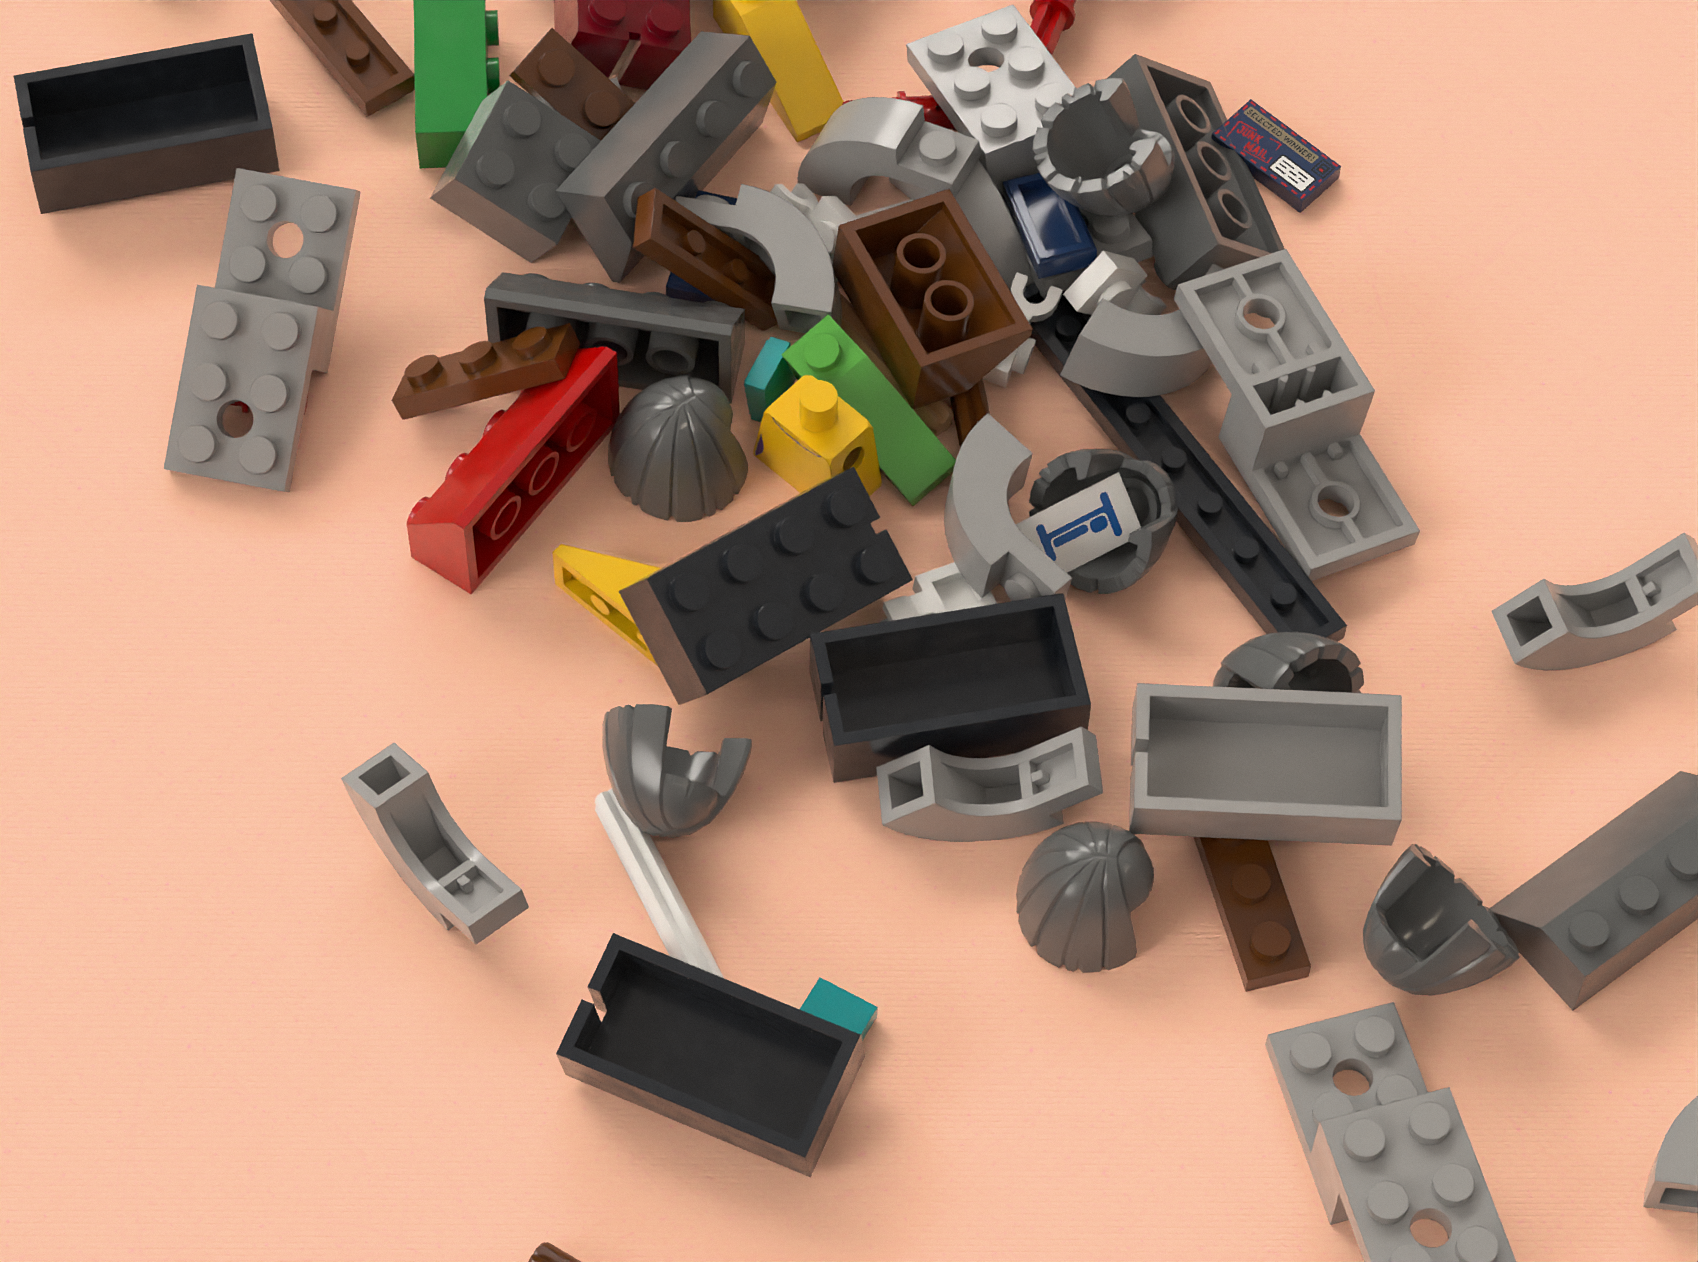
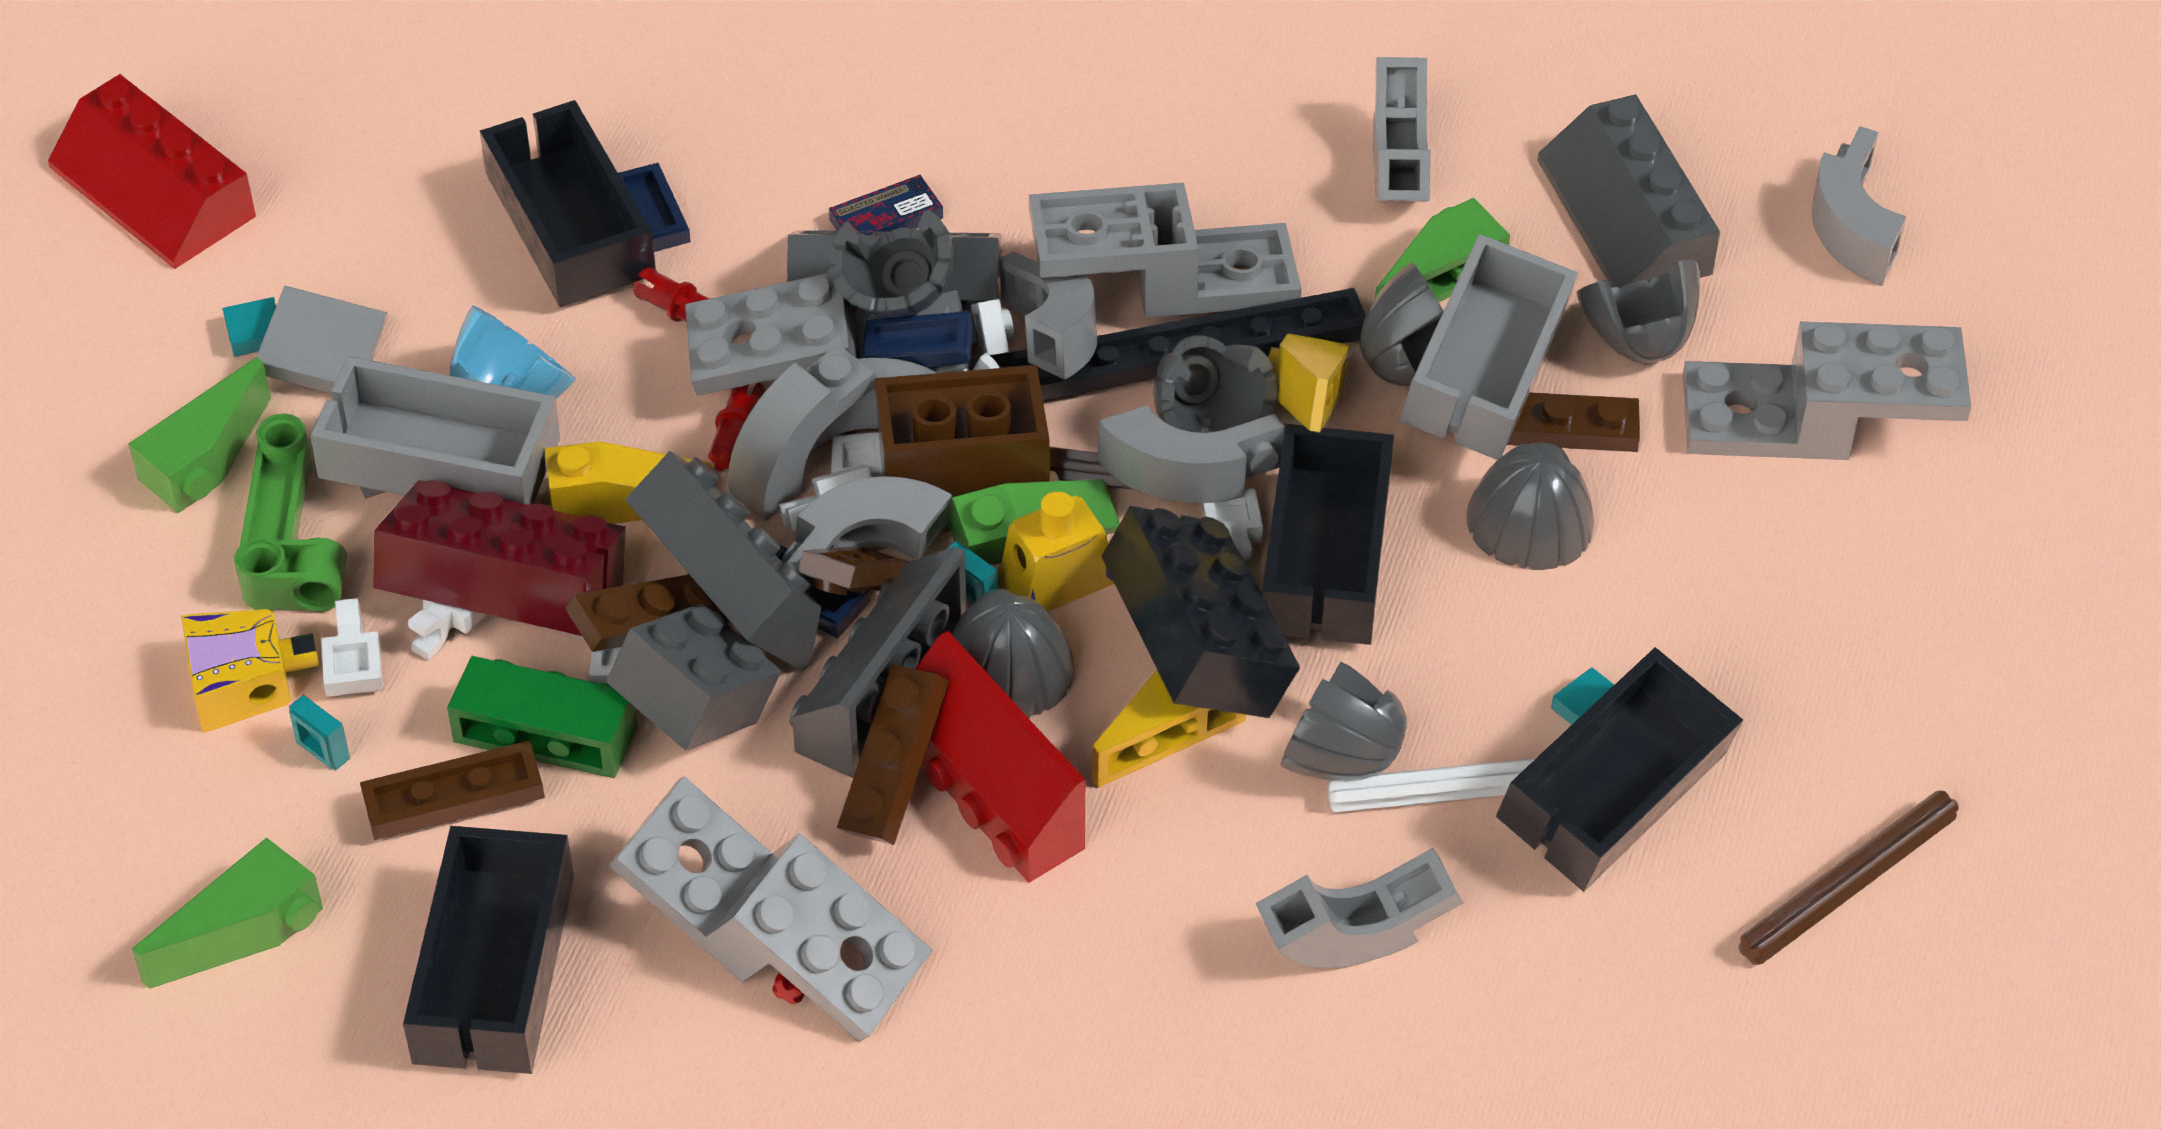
camera: 70 degrees left, 10 degrees down
light grey arch [876,726,1103,842] -> none
white sticker [1016,472,1141,573] -> none
none -> yellow slope [1268,334,1350,432]
none -> bright green slope [1375,197,1510,302]

